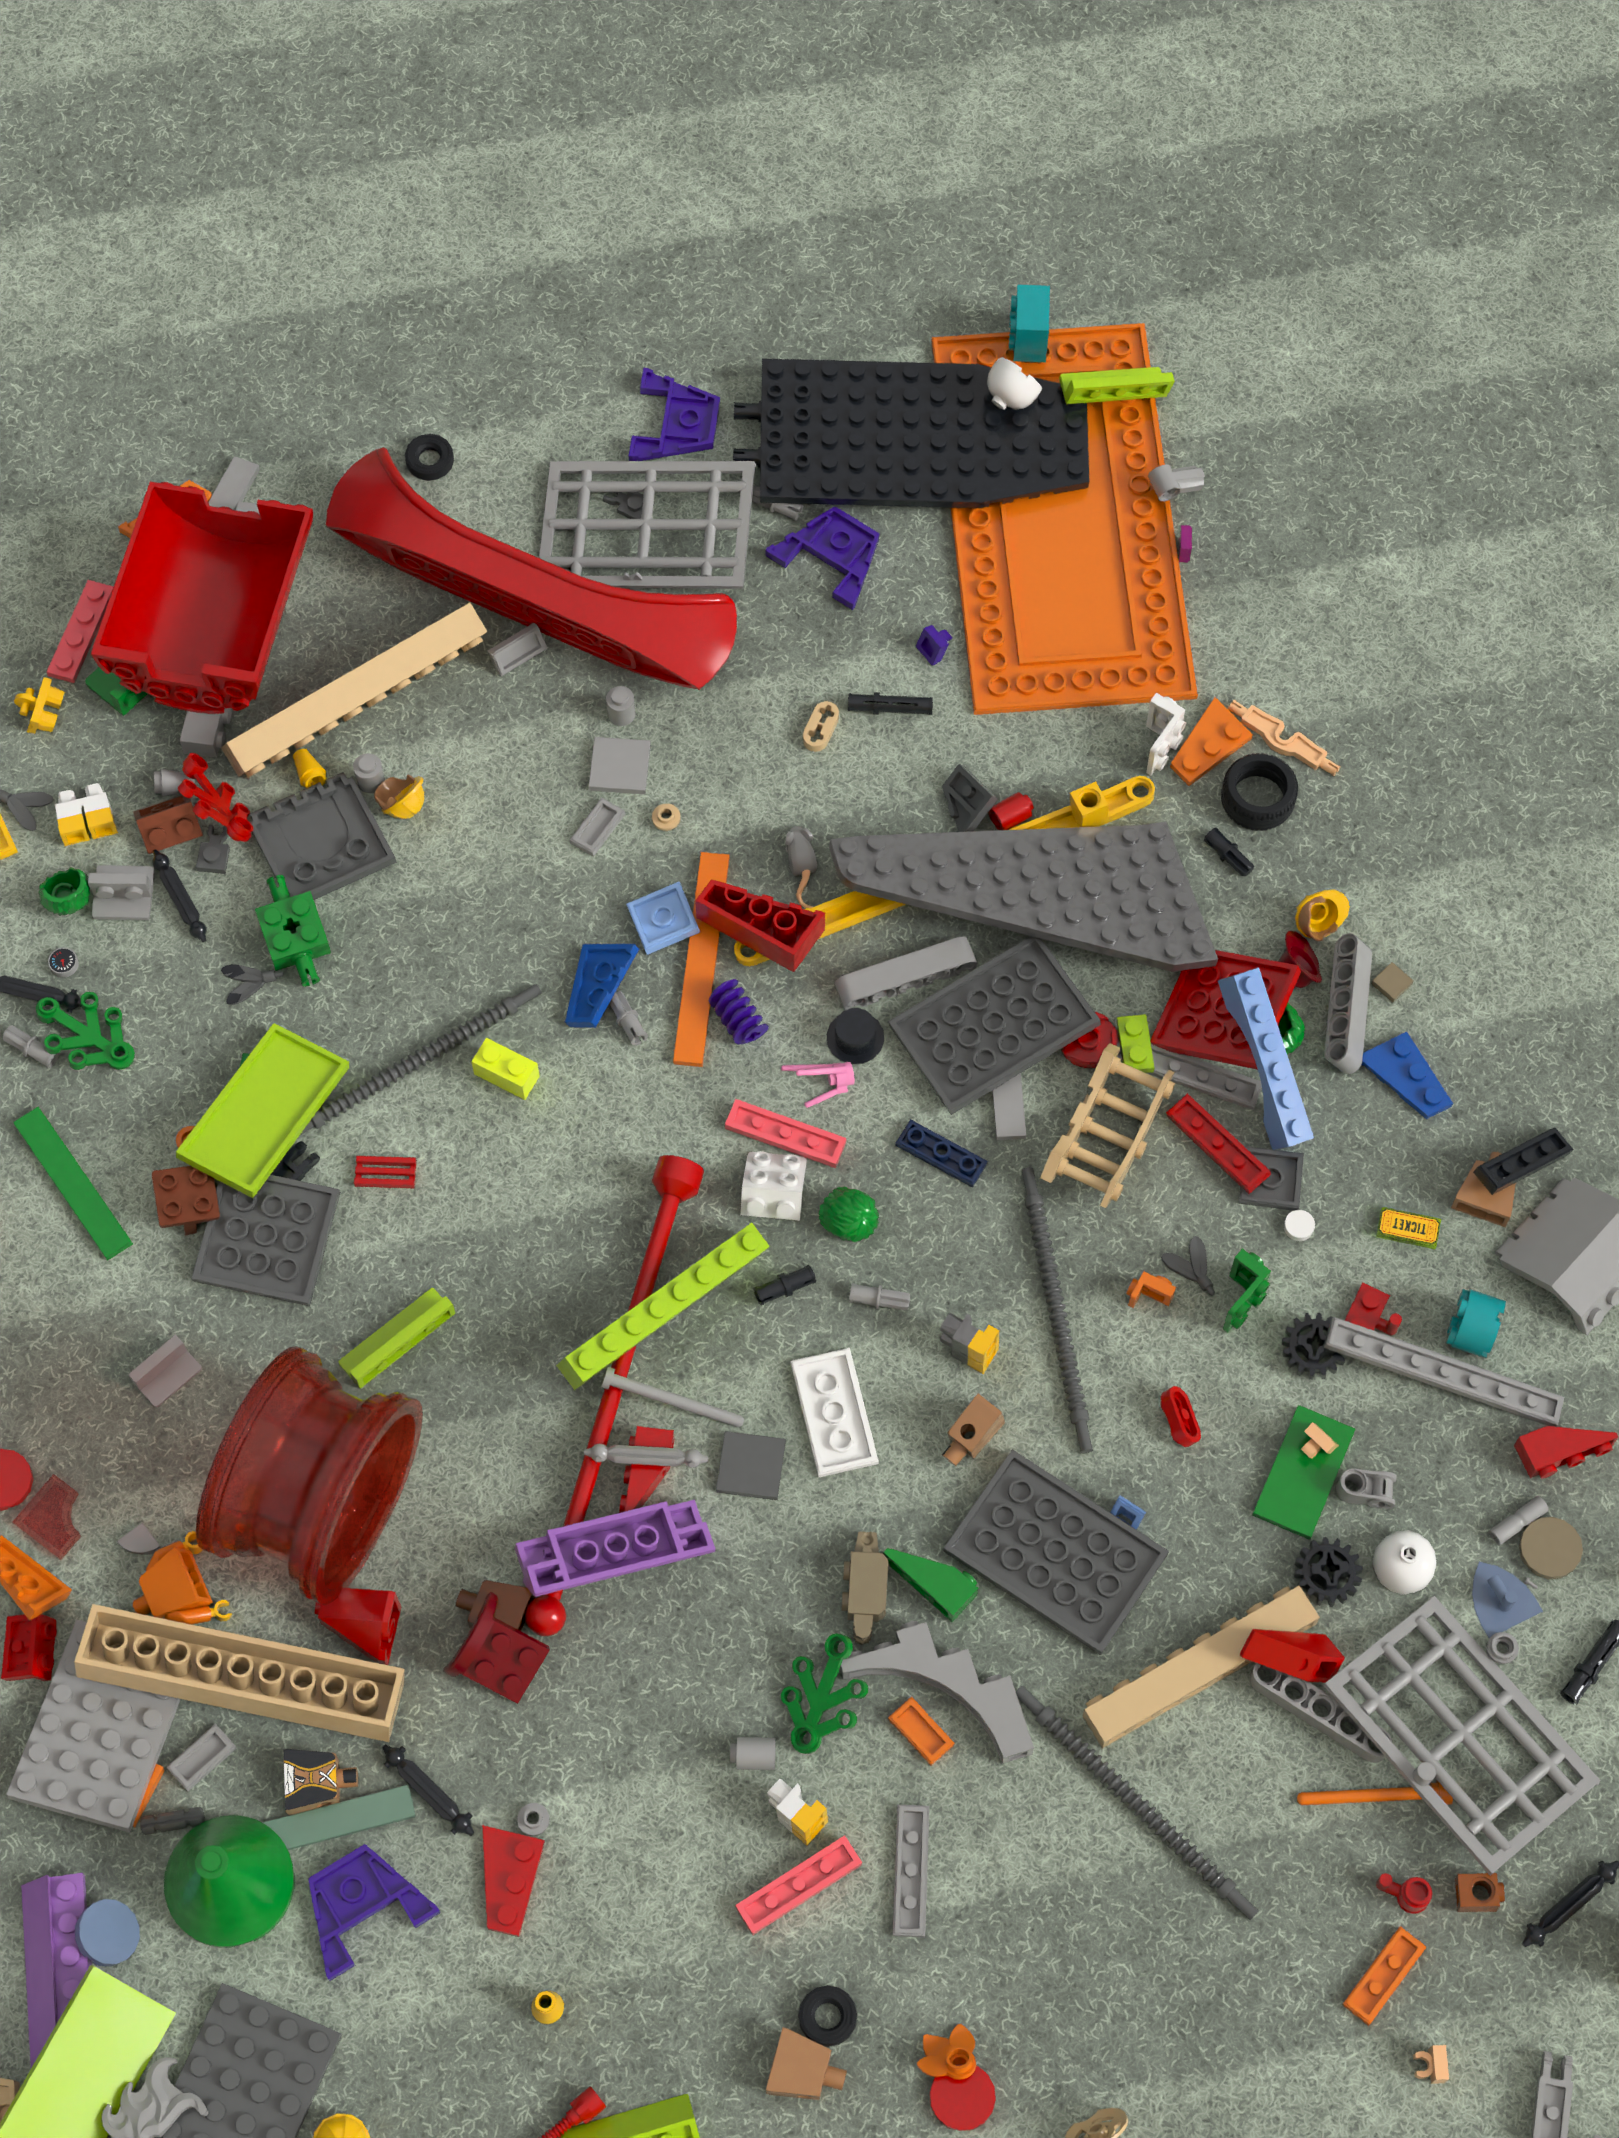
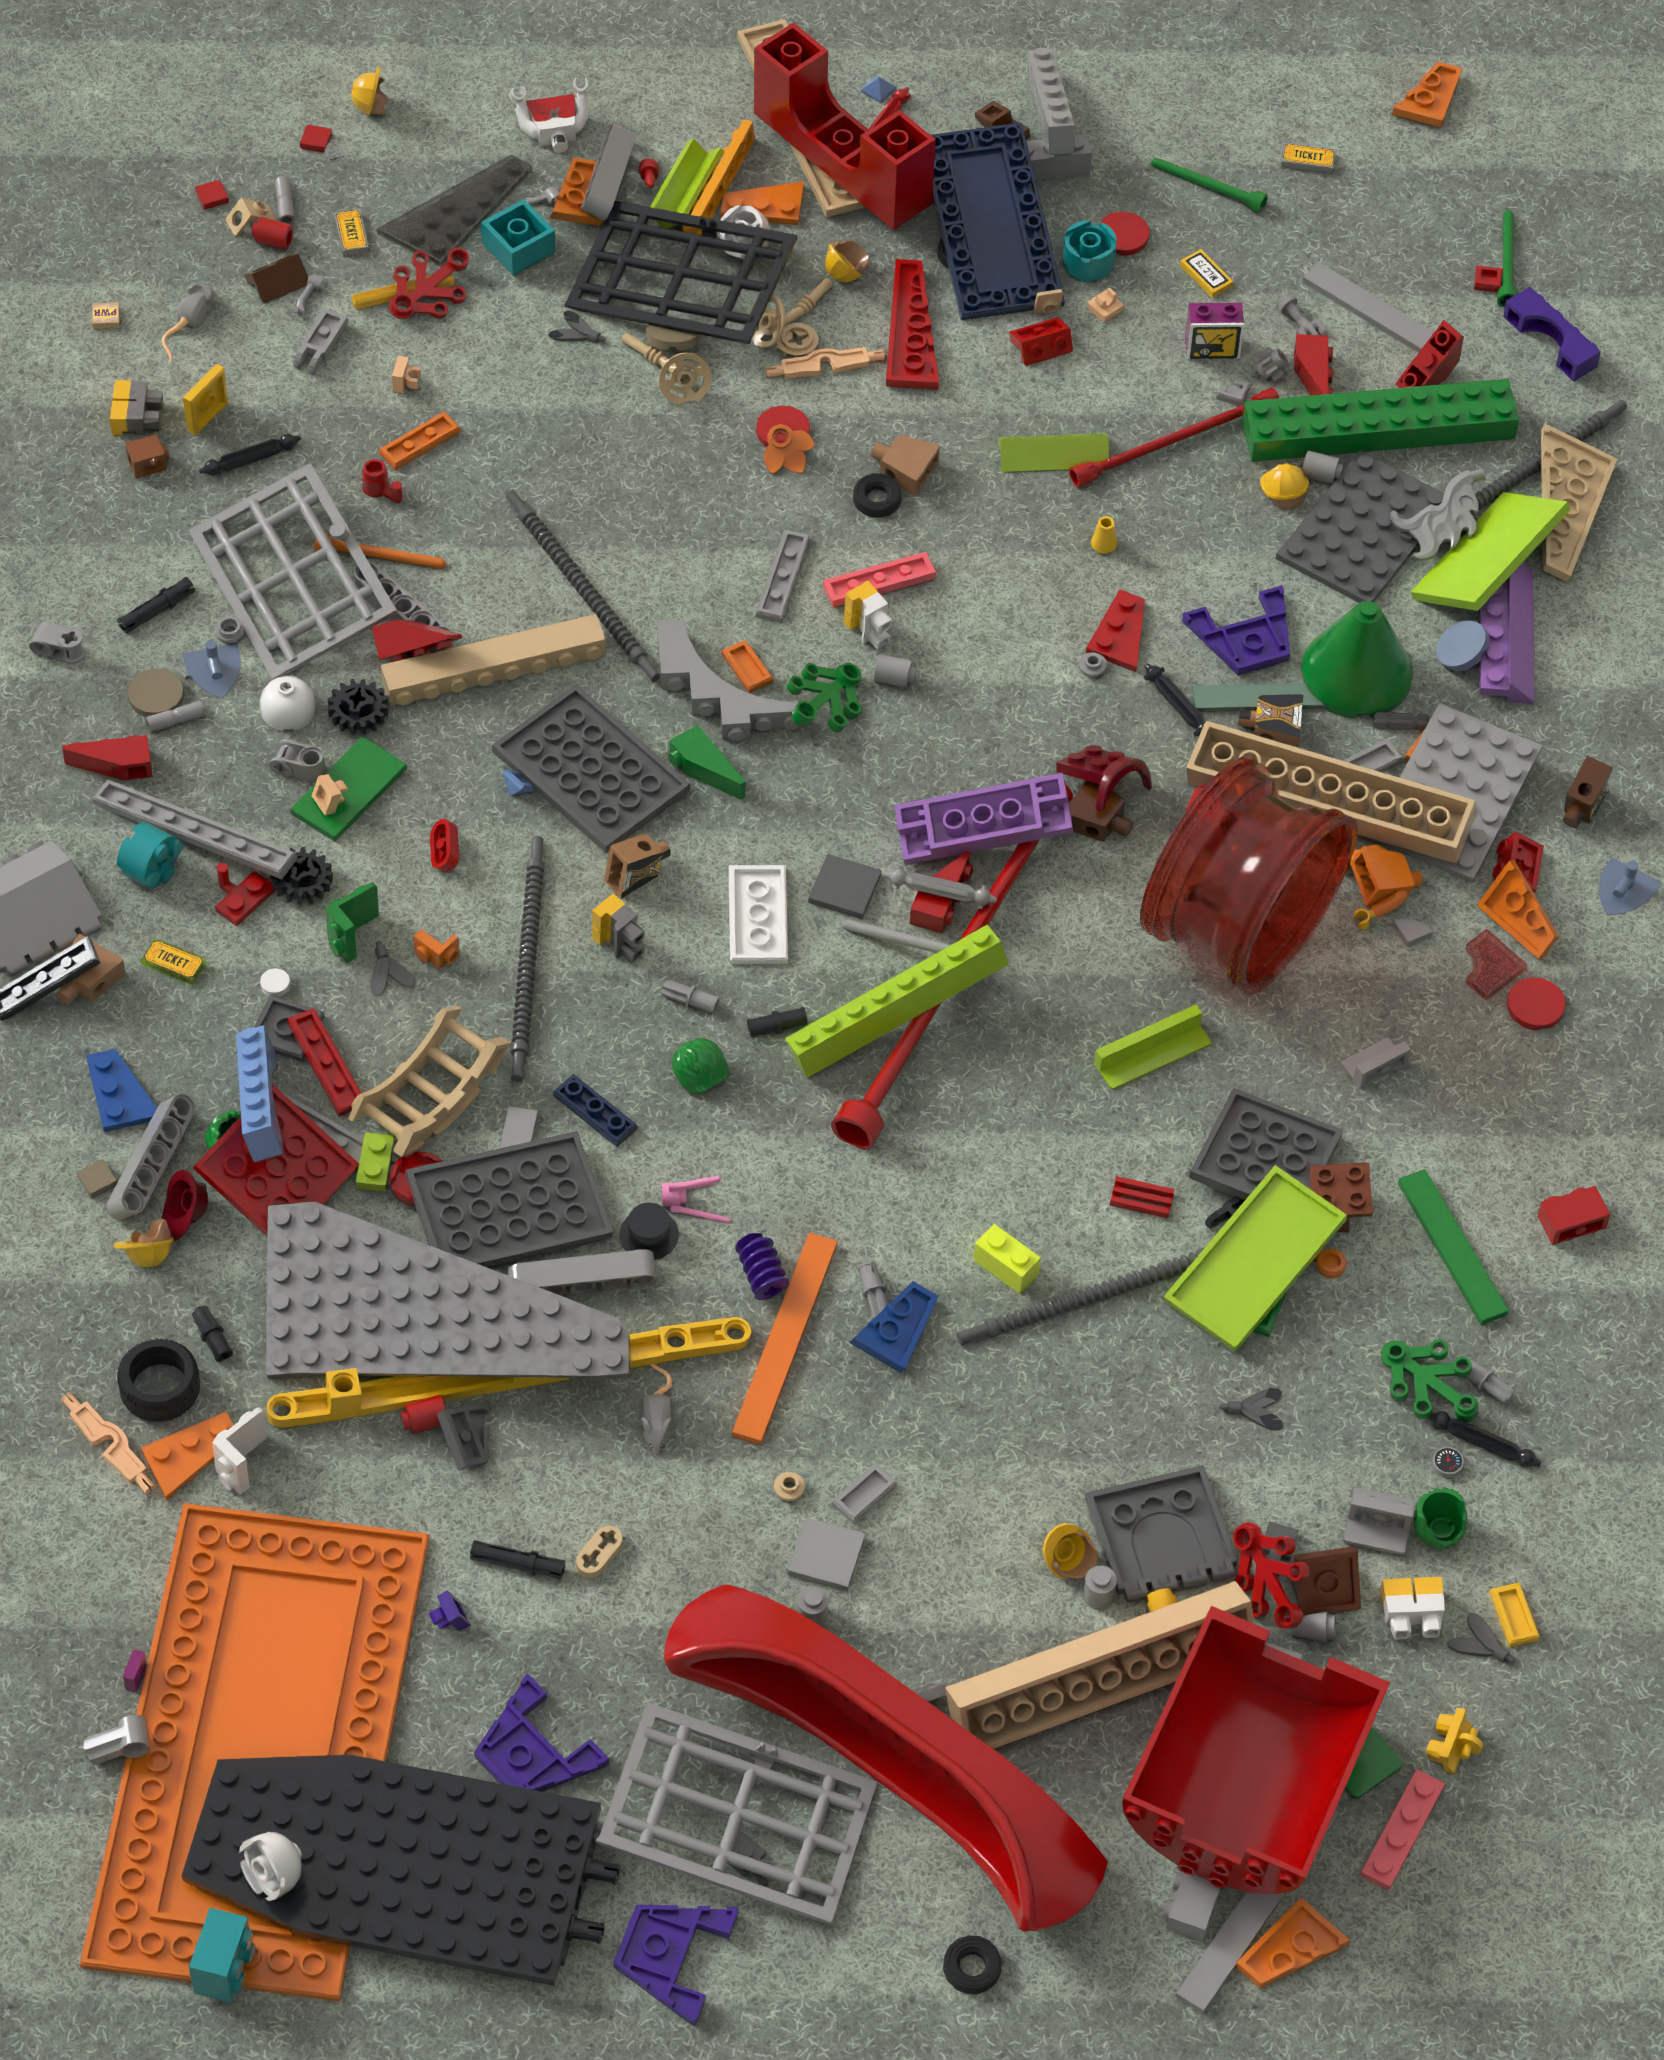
camera: 170 degrees left, 10 degrees down
black wheel [152,850,207,942] -> none
green brick [255,875,331,987] -> none
light blue tile [626,882,700,955] -> none
red wedge [695,879,825,972] -> none
coral plate [725,1099,846,1168] -> none
white bracket [740,1151,807,1221] -> none
dark tan hinge [842,1531,888,1645] -> none
lime panel [1059,367,1175,404] -> none
dark orange brick [1455,1873,1505,1912] -> none

